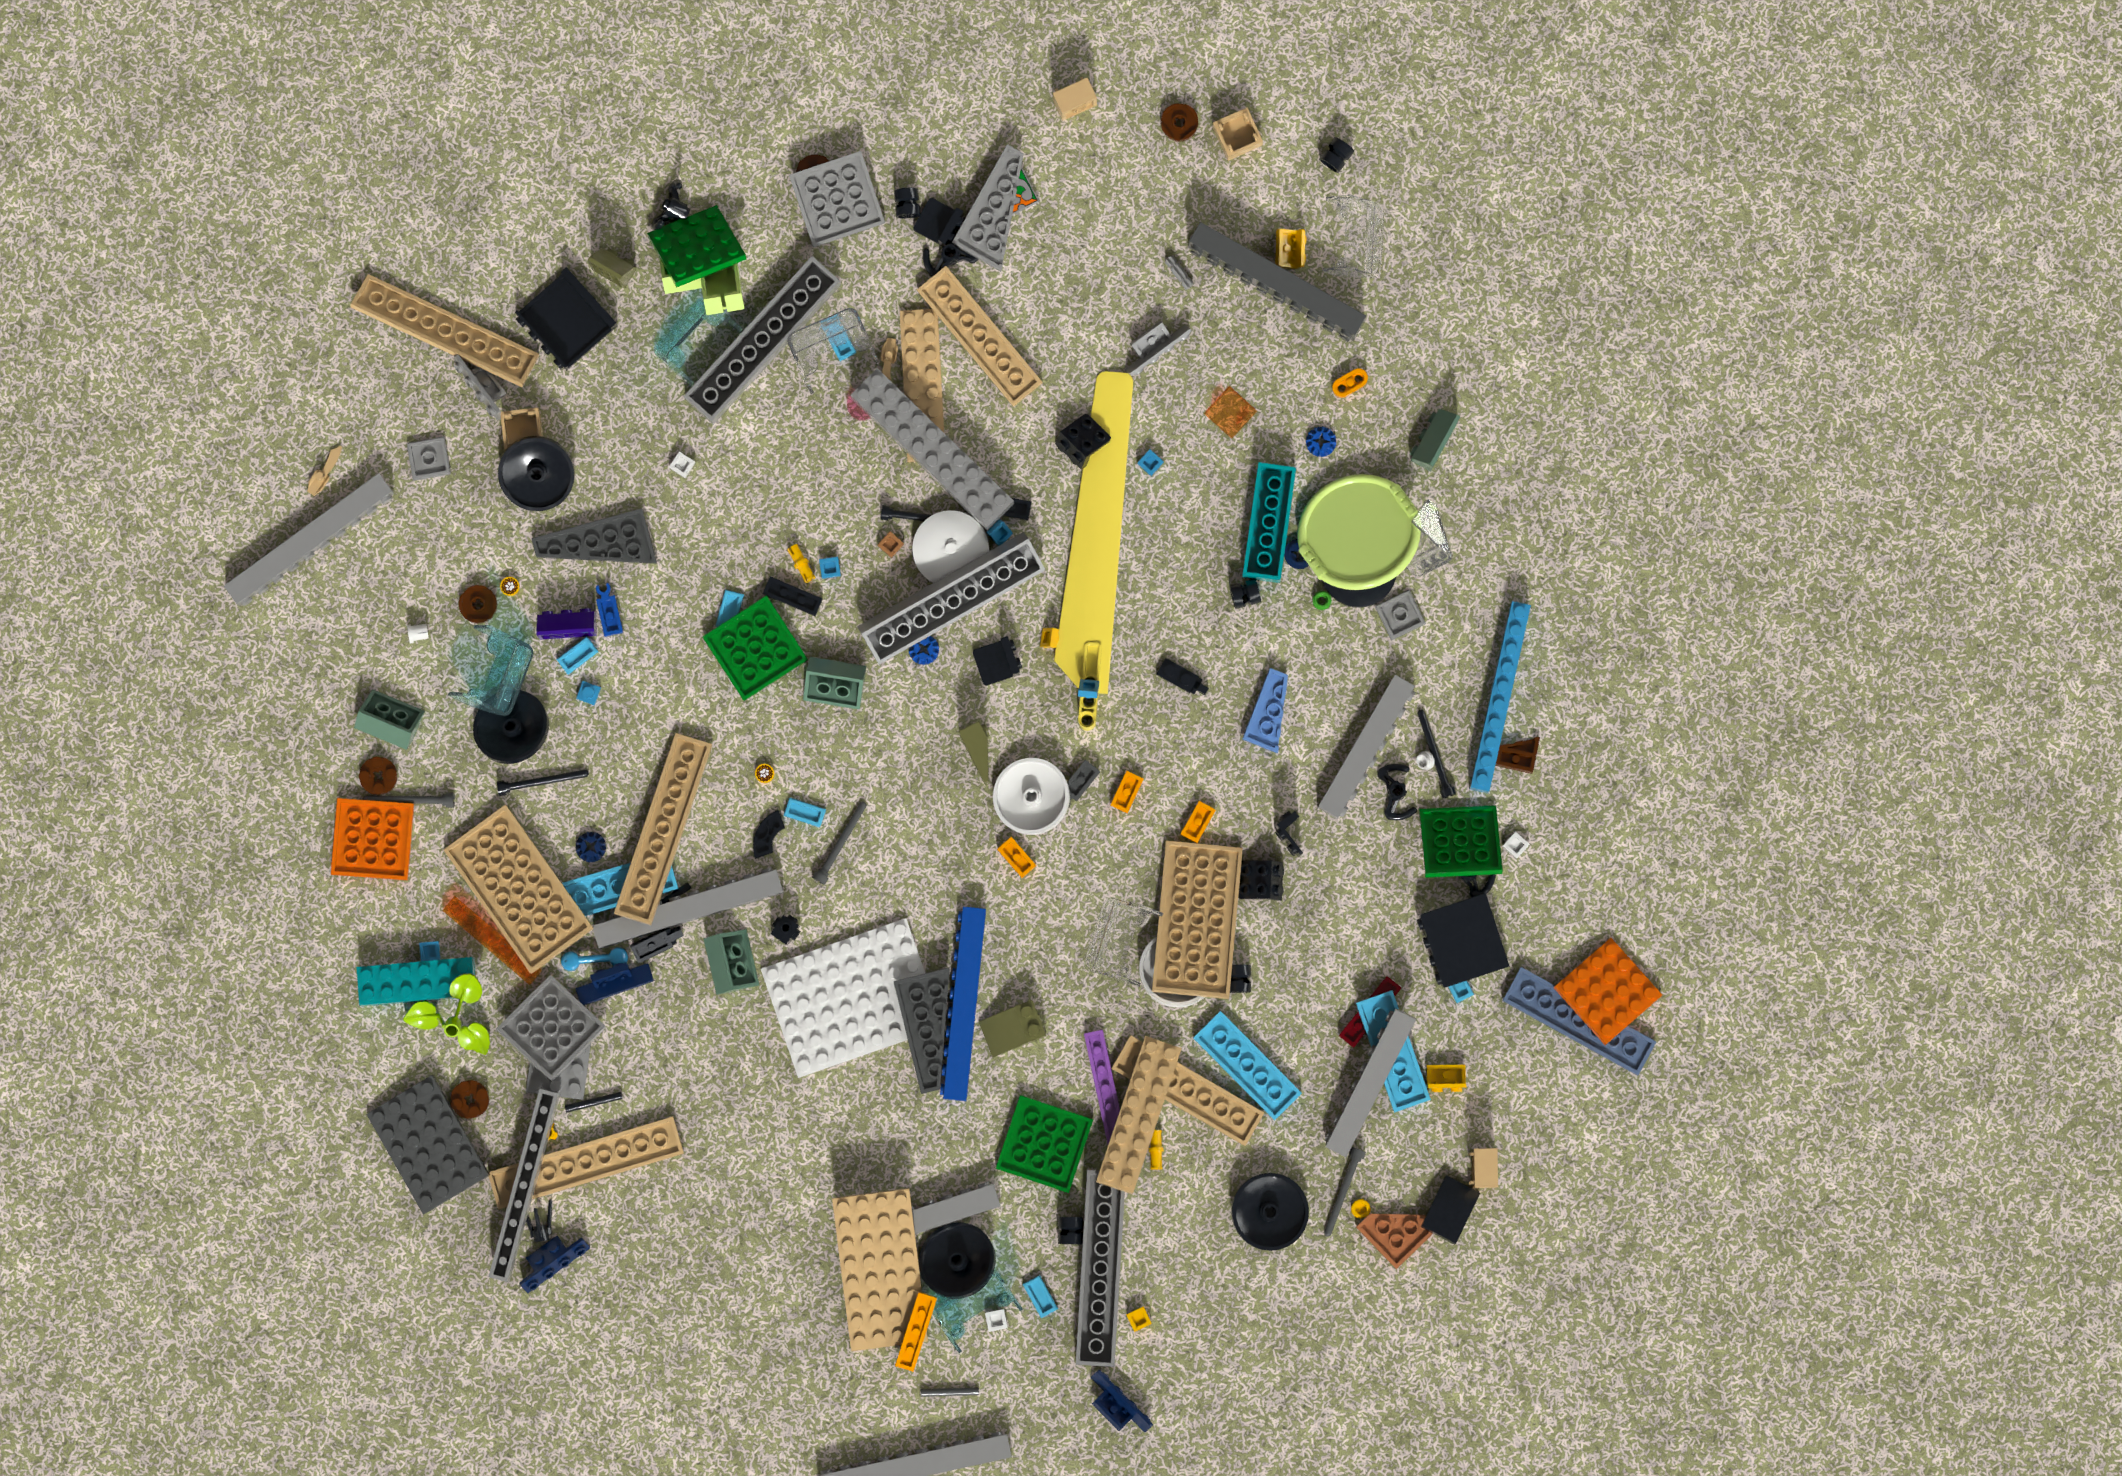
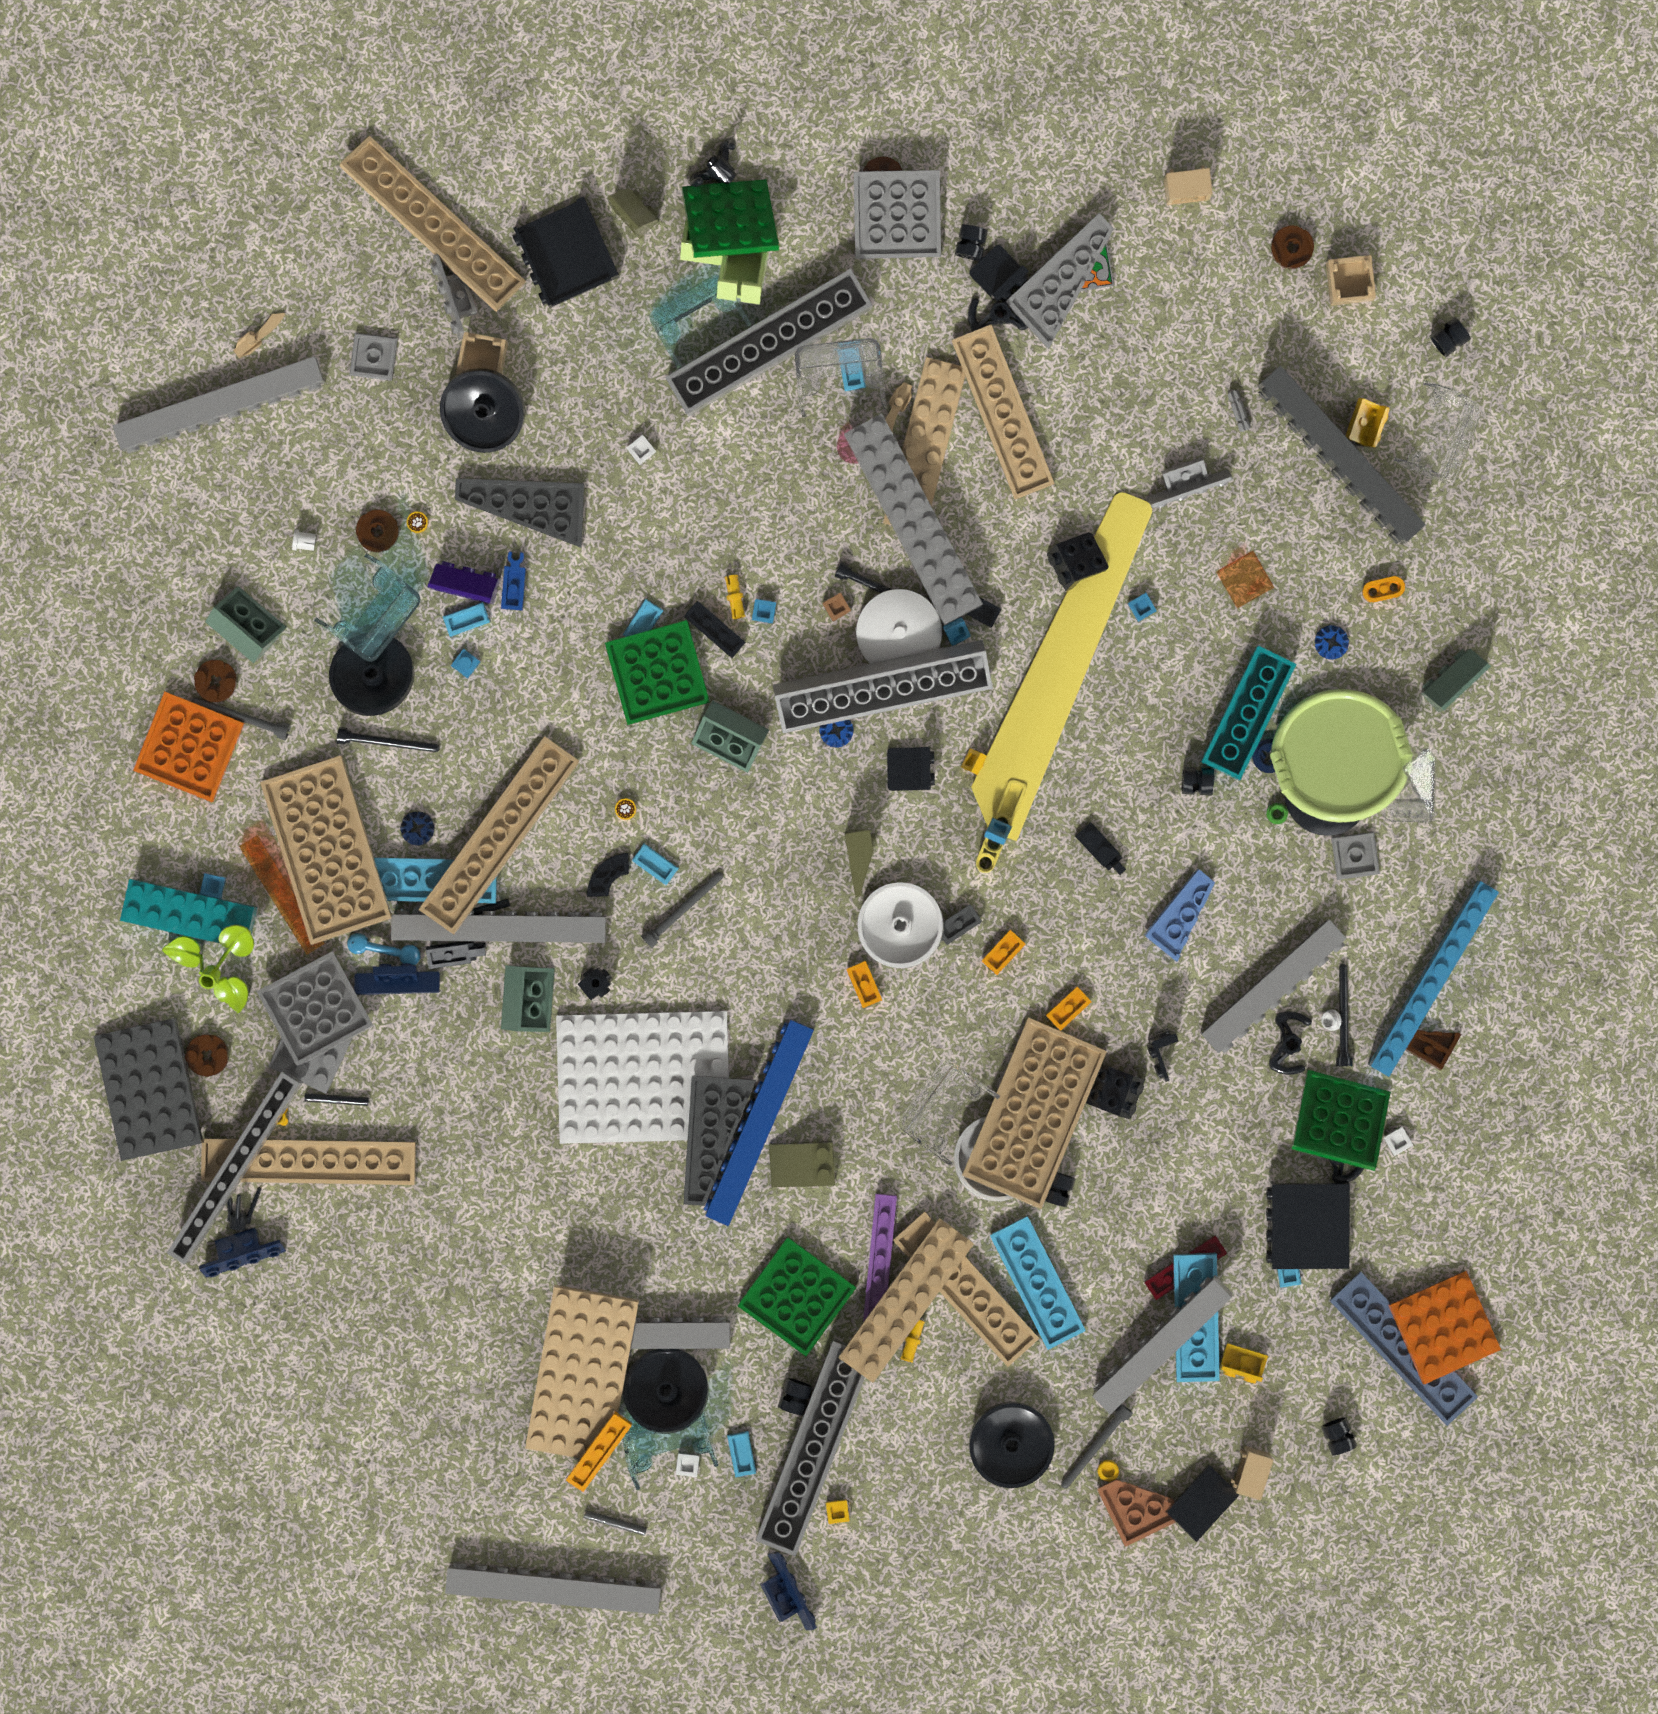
camera: 20 degrees right, 5 degrees up
none -> black wheel [1321,1417,1358,1456]

